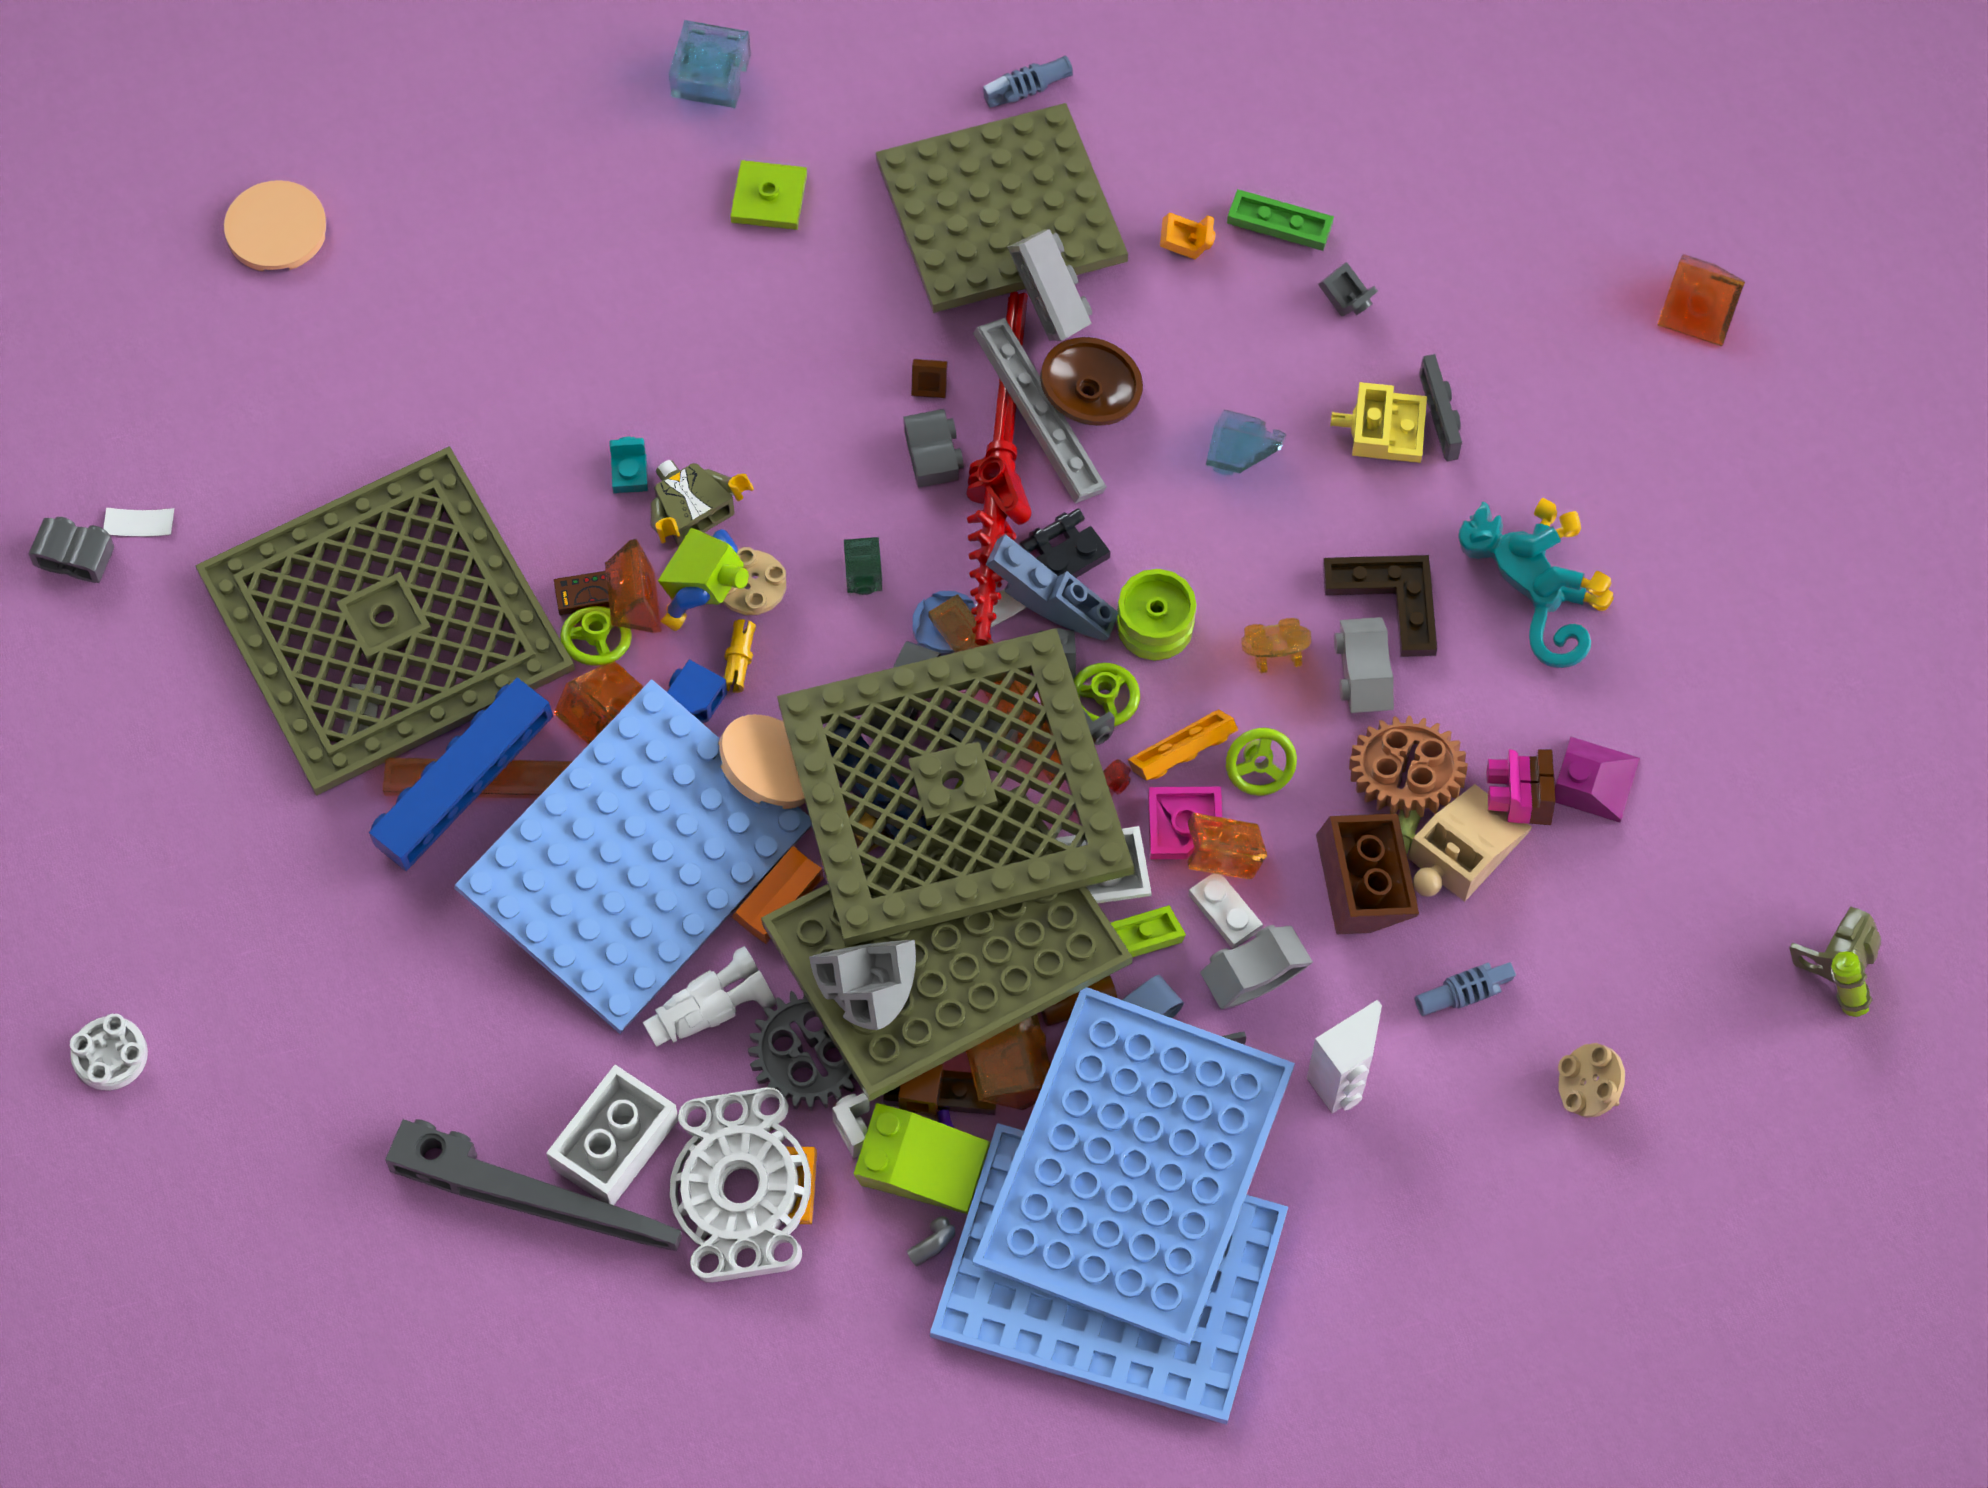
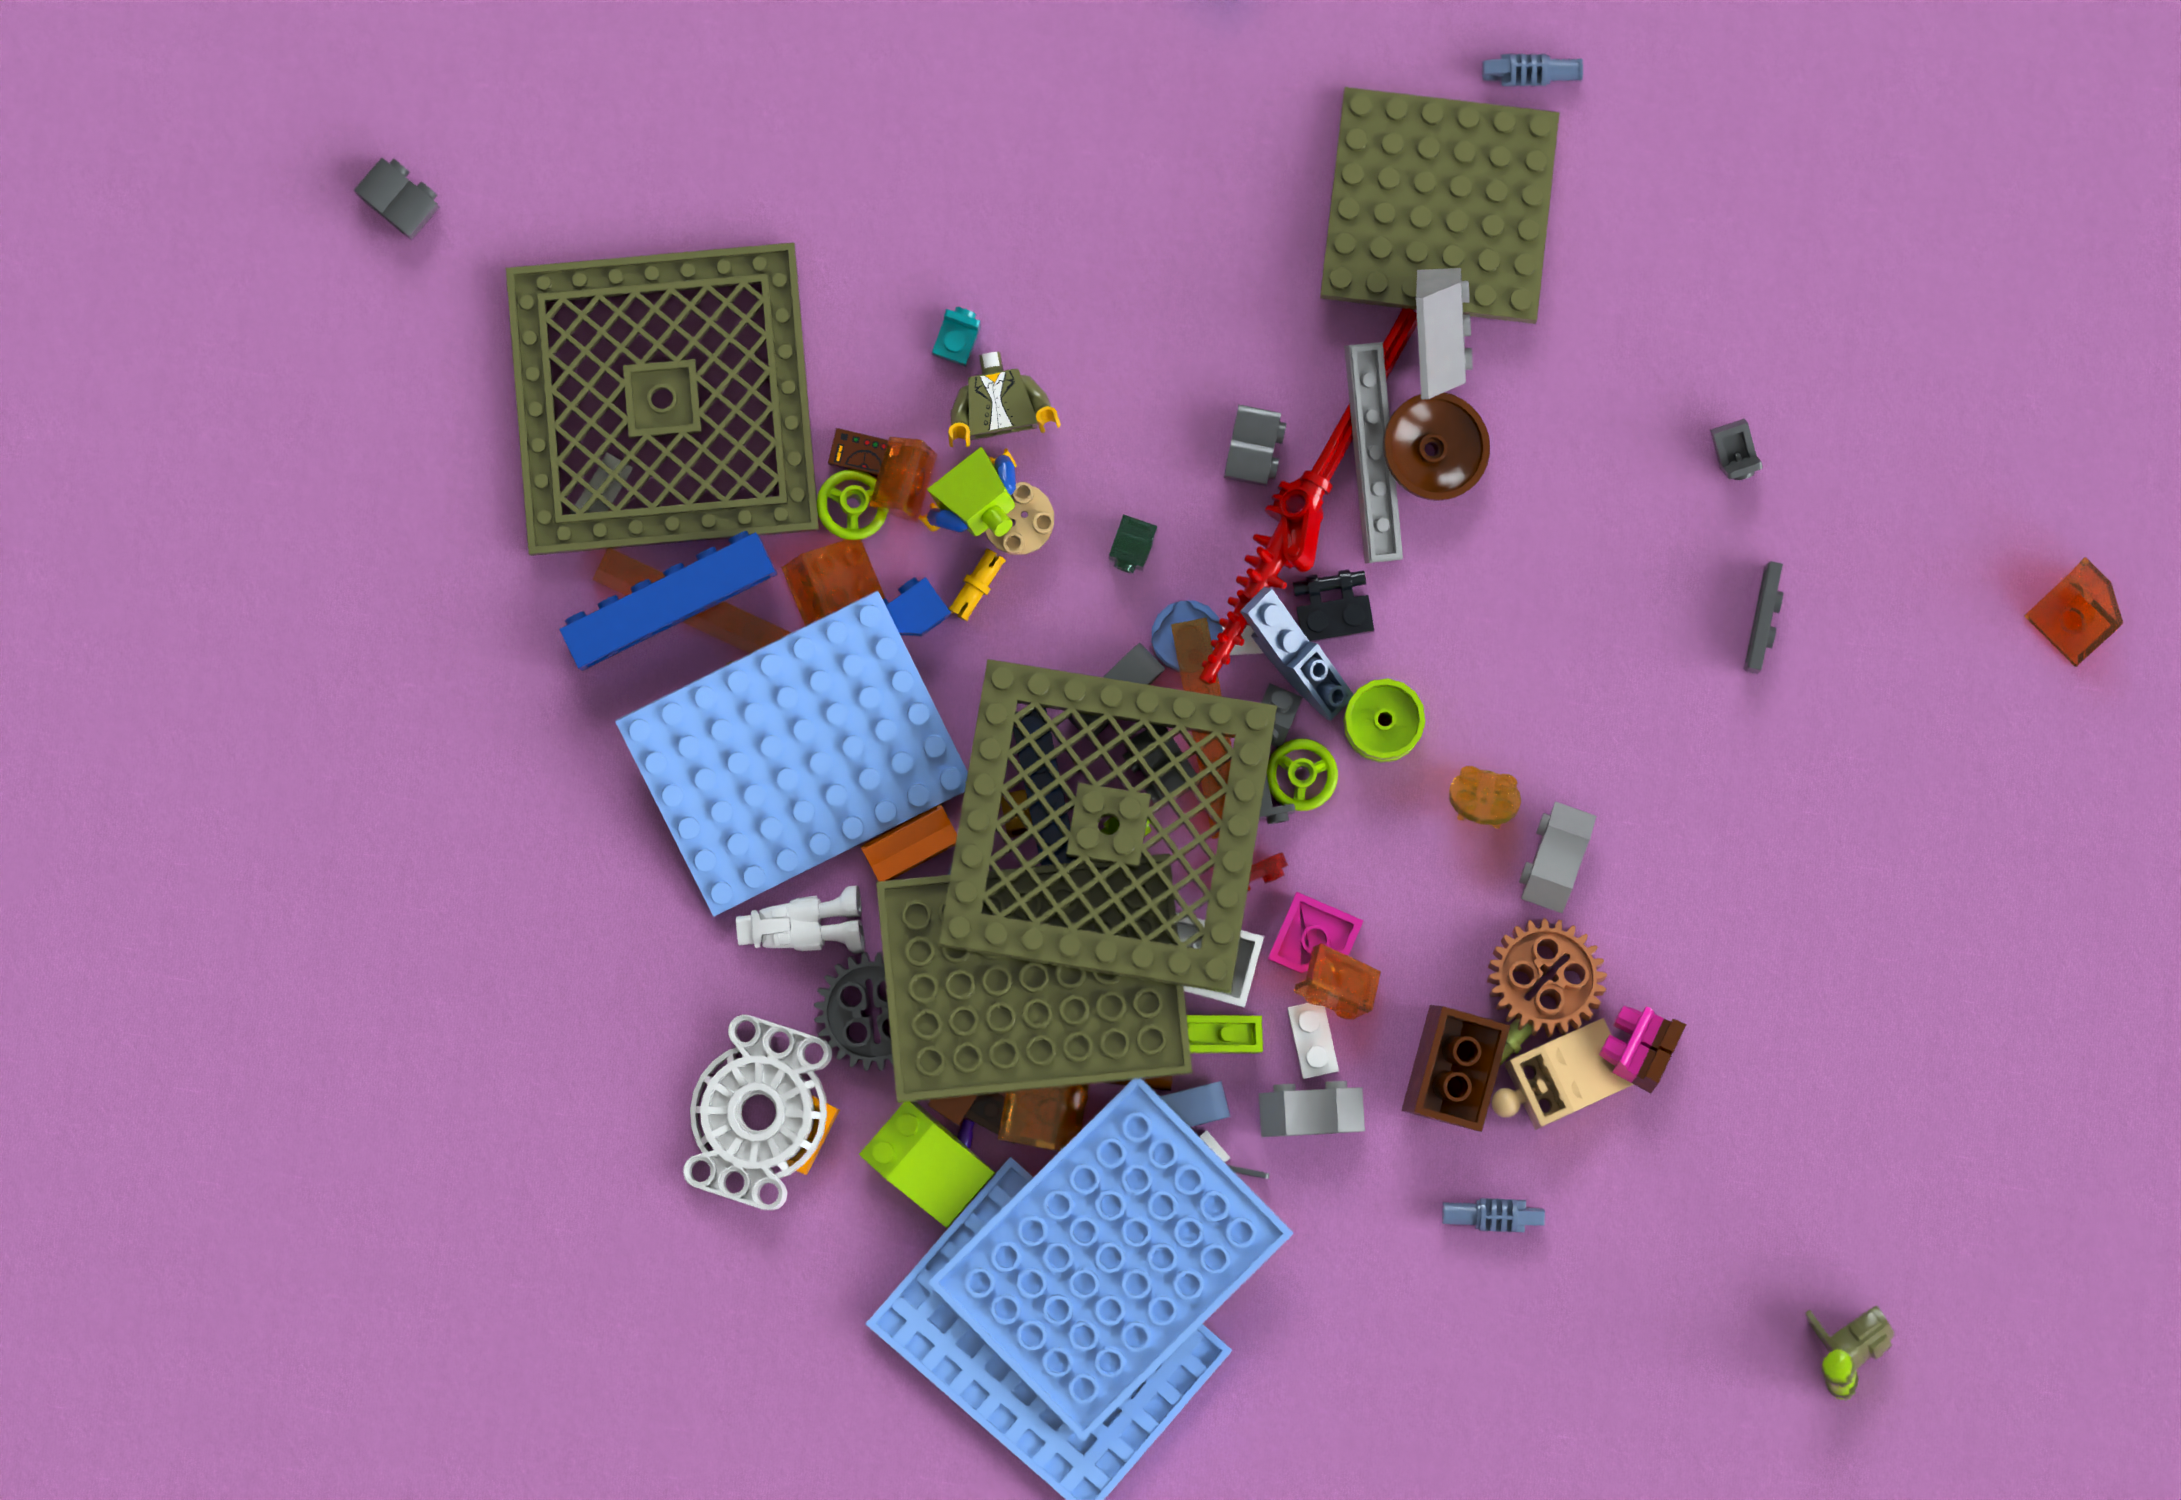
camera: 25 degrees right, 20 degrees up
white tile [70,1014,148,1090] -> none
white sticker [103,508,174,537] -> none
dark grey piece [385,1119,682,1251] -> none
white brick [546,1065,679,1205] -> none
light nougat tile [718,714,805,809] -> none
lime plate [730,160,807,230] -> none
light grey brick [809,940,916,1030] -> none
white bracket [832,1093,870,1159] -> none
flat silver arm [907,1216,955,1267] -> none
reddish brown tile [911,359,948,398] -> none
light orange plate [1127,709,1238,781] -> none
light orange bracket [1160,212,1216,260] -> none
clear light blue slope [1206,409,1287,475] -> none
lime piece [1226,728,1297,796] -> none
bright green plate [1227,189,1334,251] -> none
white slope [1307,1000,1382,1113] -> none
dark brown plate [1323,555,1437,657] -> none
light yellow plate [1330,382,1427,463] -> none
teal animal [1458,498,1614,668] -> none
magenta slope [1555,737,1640,823] -> none
tan plate [1558,1043,1625,1118] -> none

